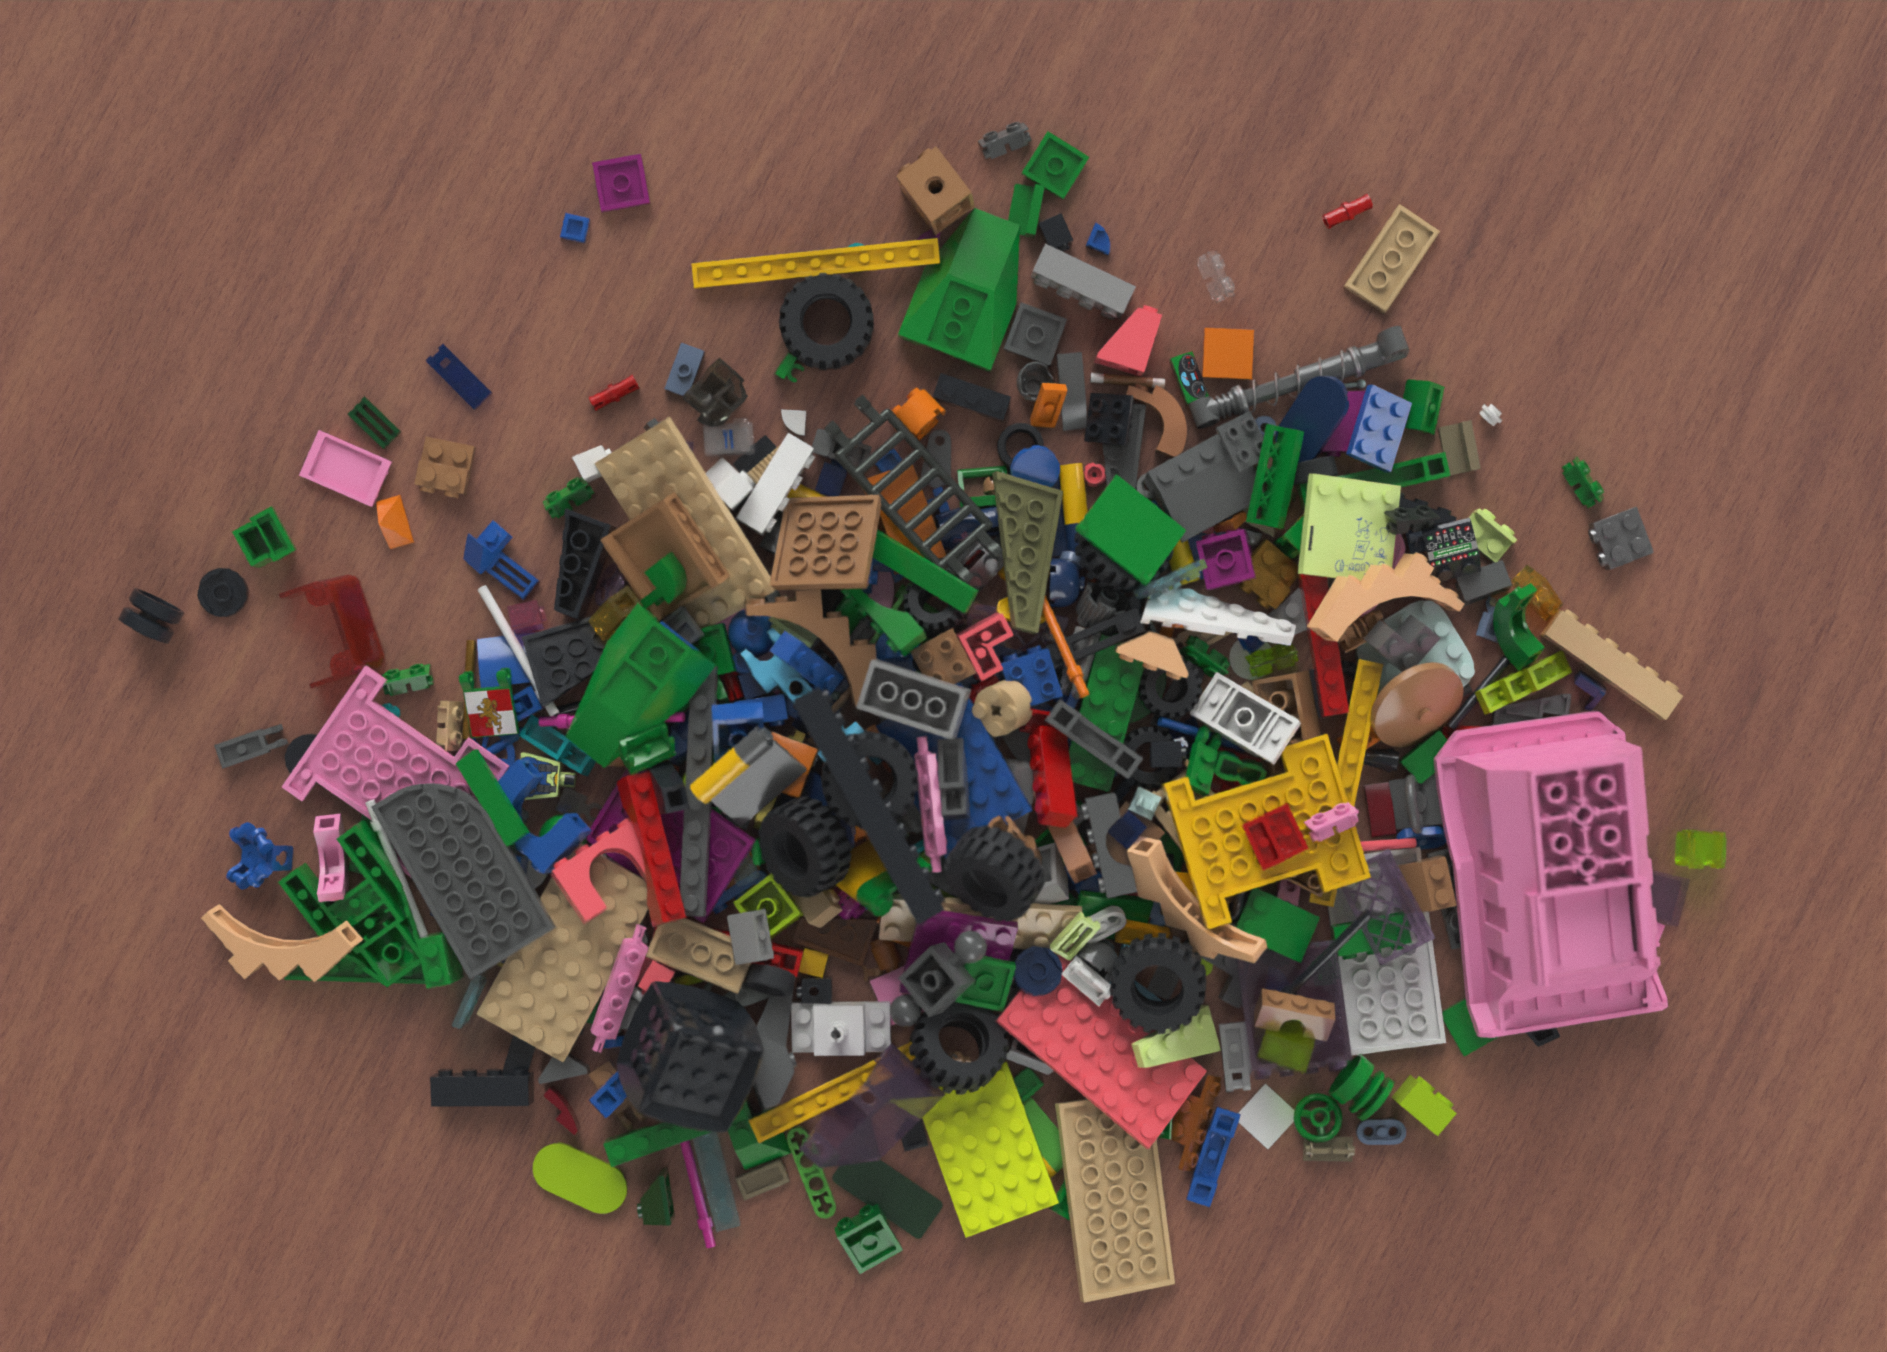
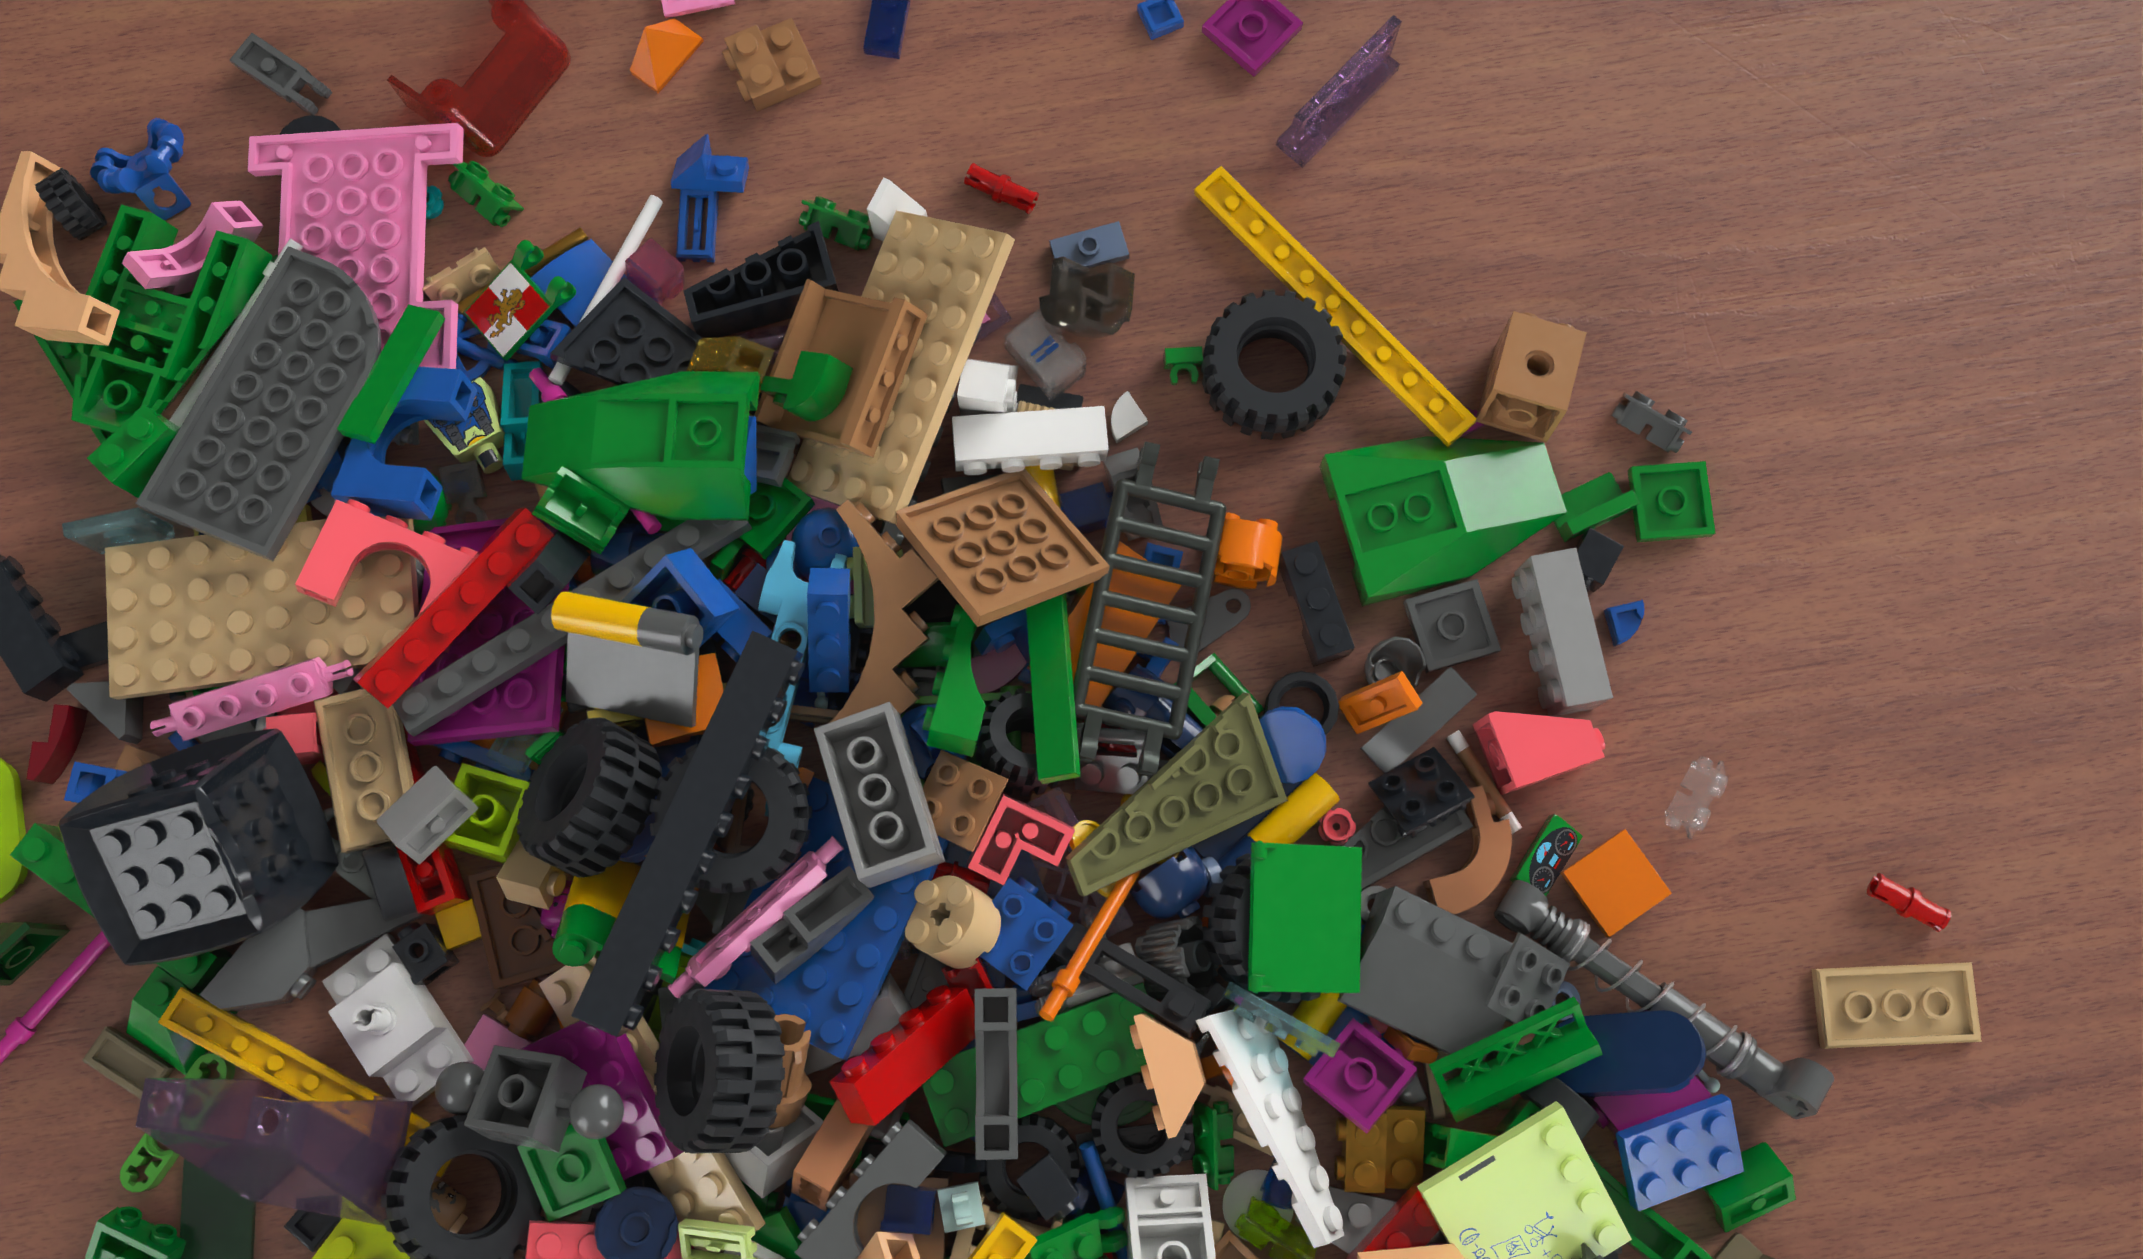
camera: 60 degrees right, 10 degrees down
clear light blue plate [693,1132,741,1232] -> none
none -> black tyre [35,168,107,241]
none -> clear purple fence [1276,15,1402,168]

